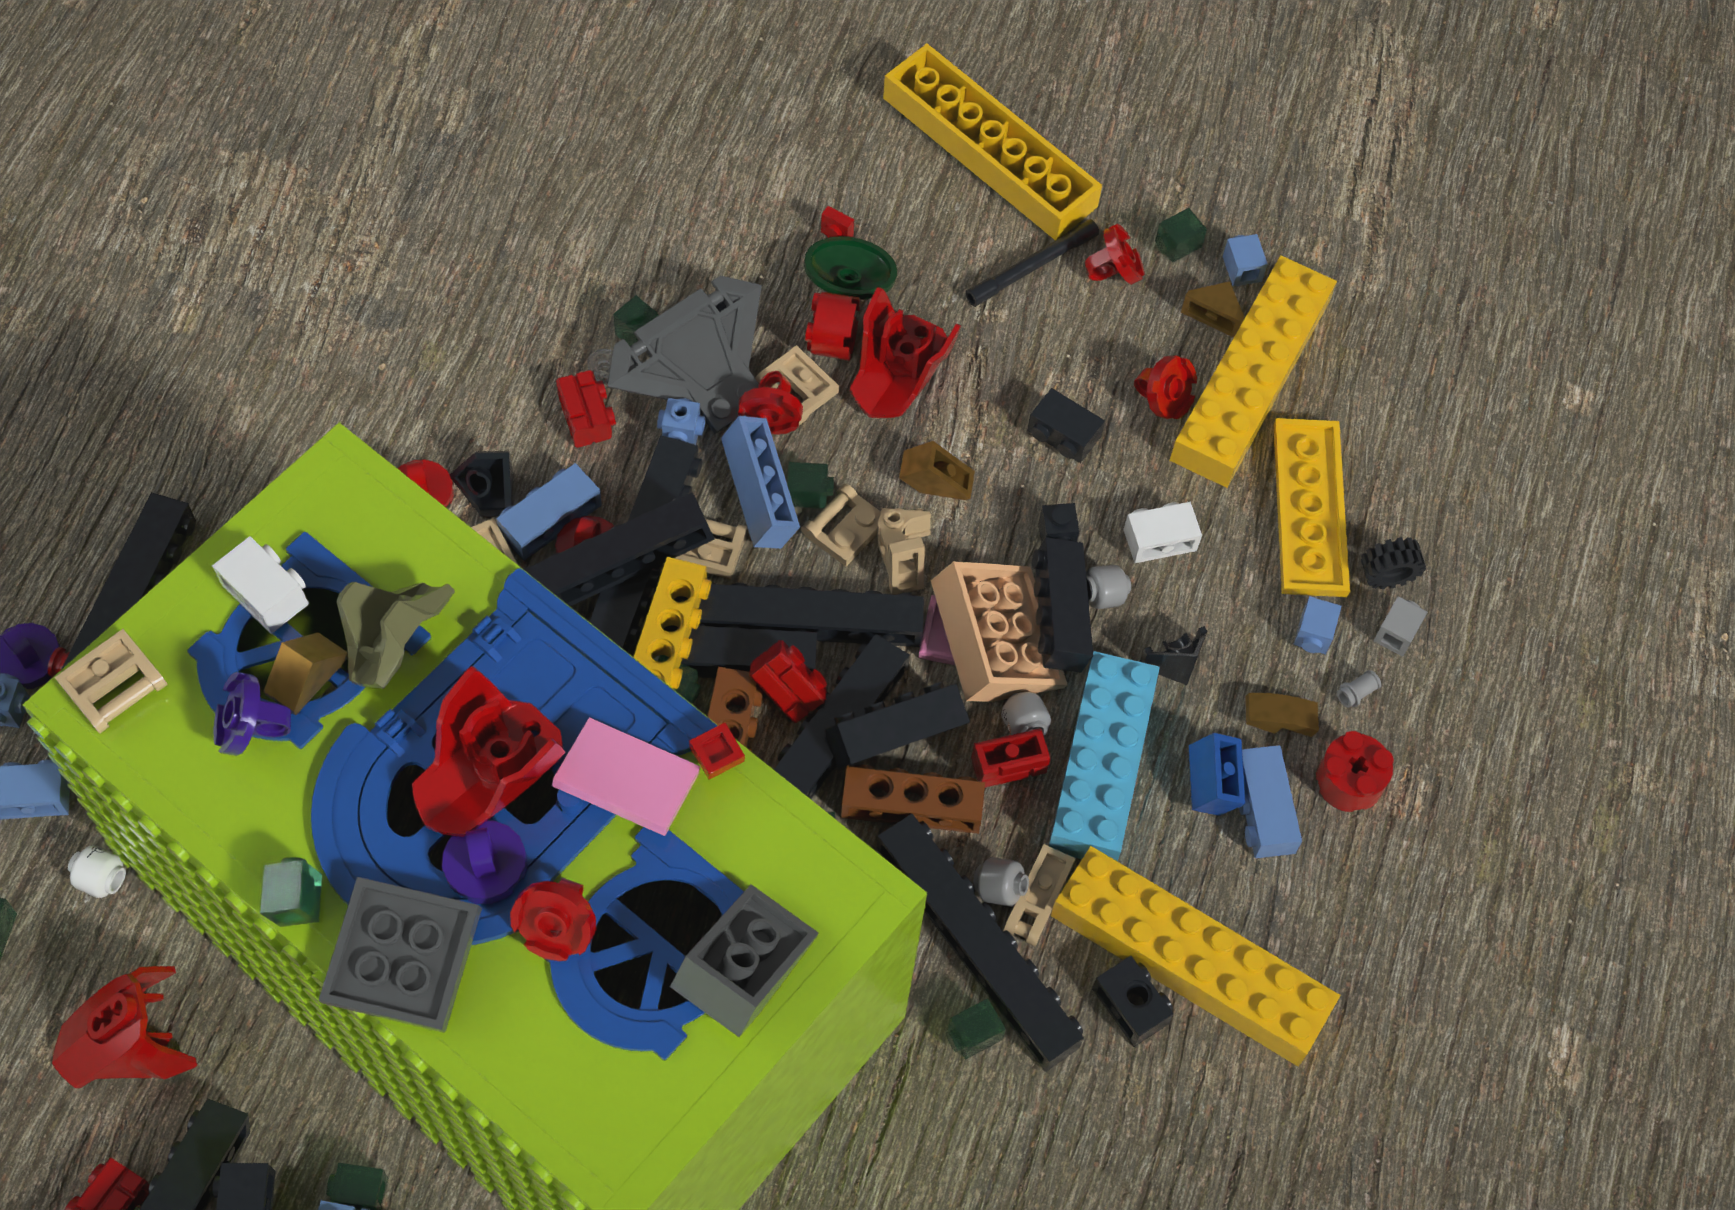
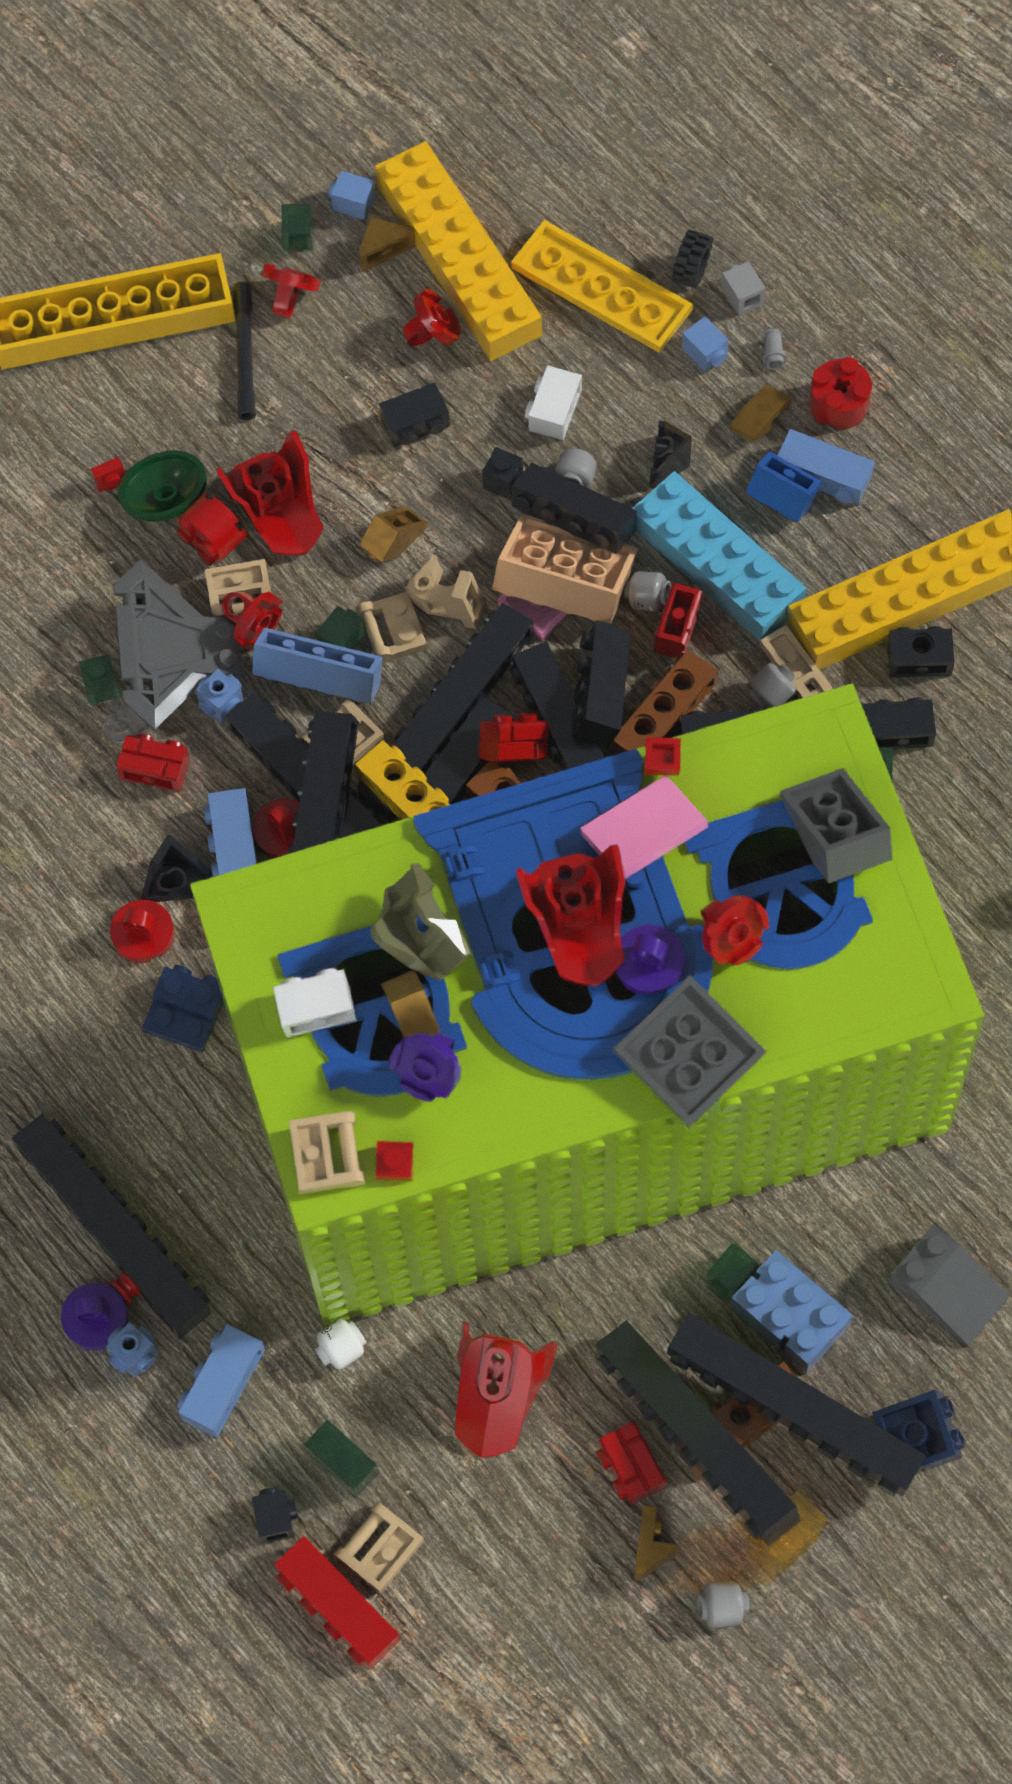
camera: 50 degrees left, 5 degrees up
clear green brick [260,857,322,927] -> none
none -> red plate [375,1141,414,1181]

